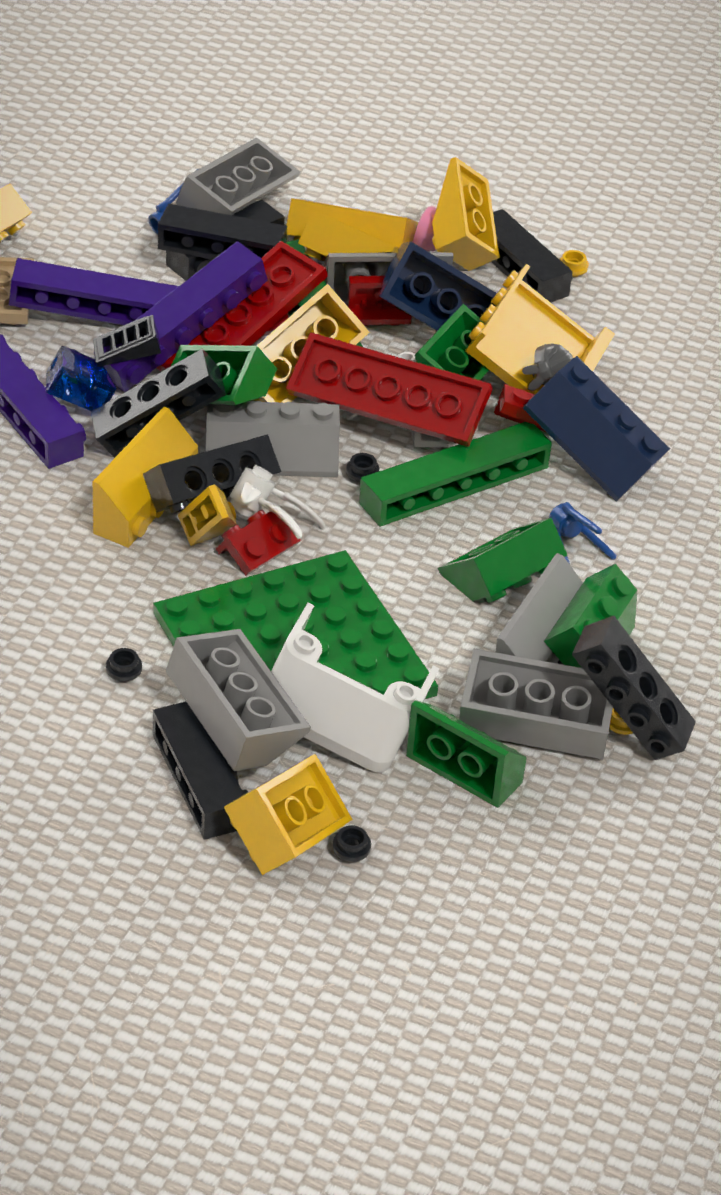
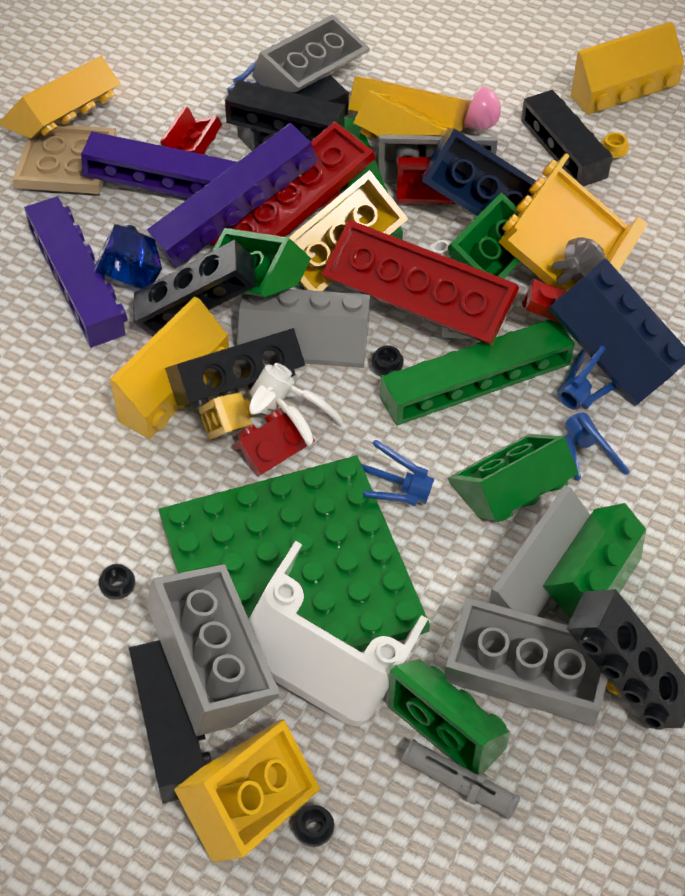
camera: 10 degrees right, 10 degrees up
black slope [93,315,161,367] -> none
yellow slope [432,157,500,271] -> none
none -> red bracket [160,107,223,155]
none -> blue plant [361,440,435,506]
none -> light grey pin [402,739,520,820]
none -> blue plant [557,345,617,410]
none -> yellow slope [570,22,684,115]

